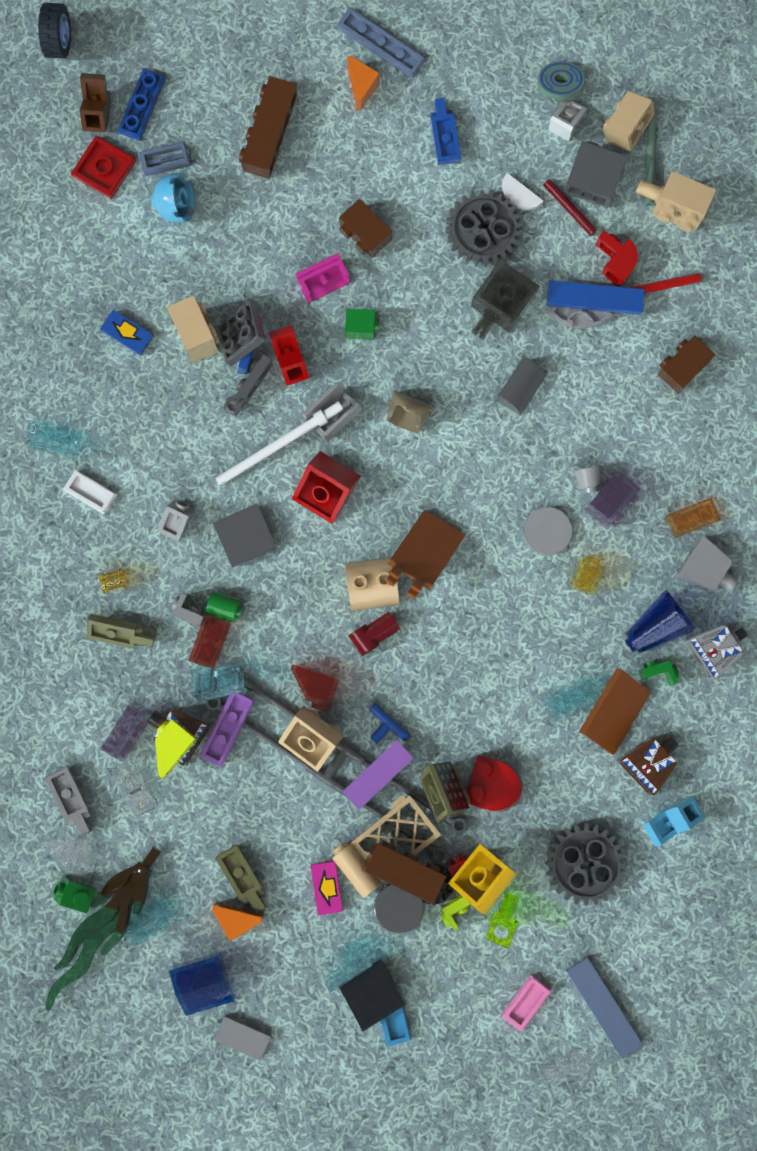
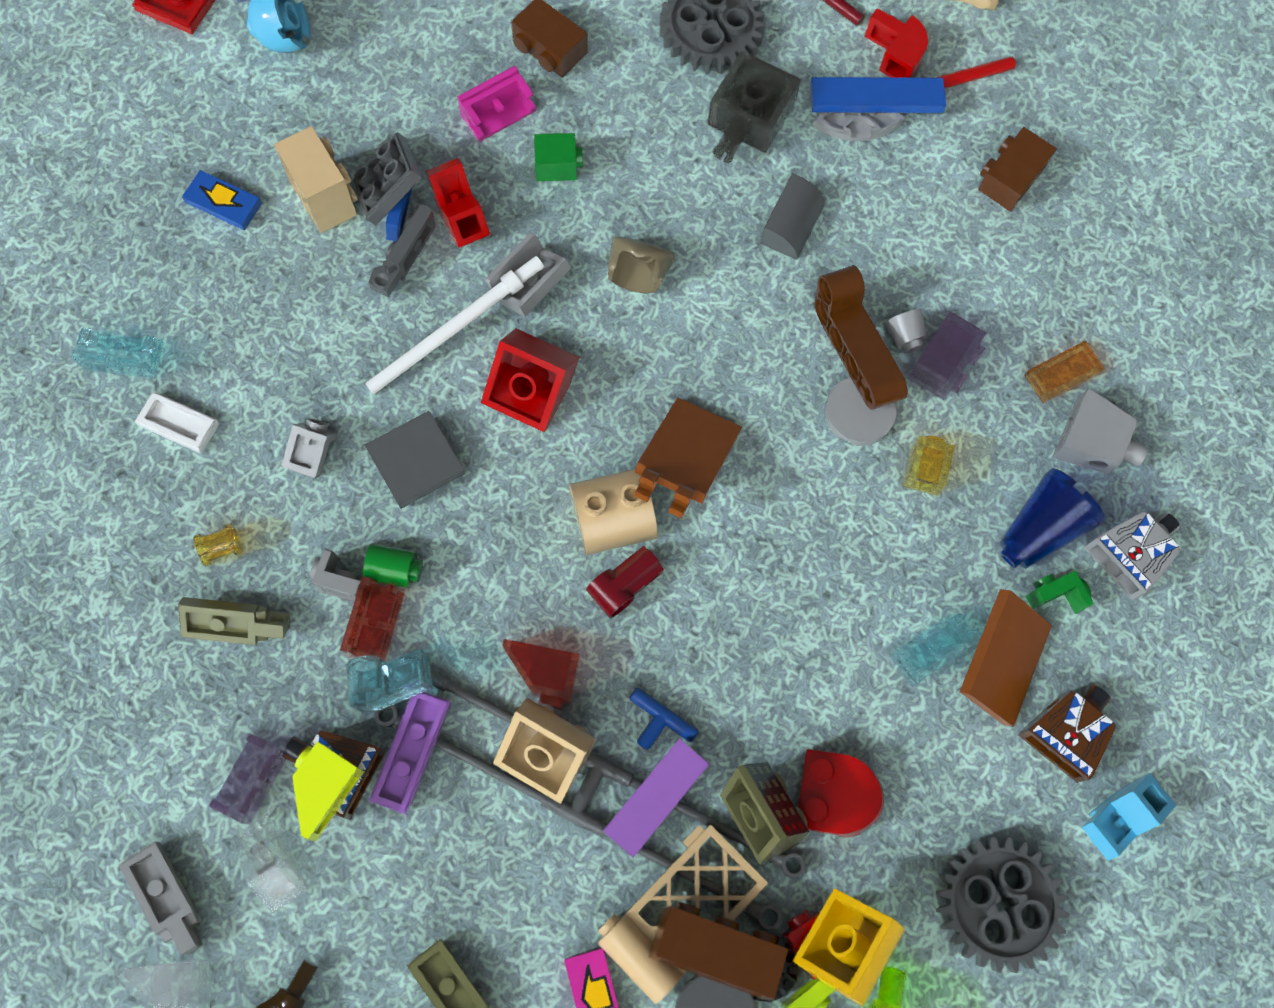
camera: 10 degrees left, 10 degrees down
none -> reddish brown beam [815,265,908,410]

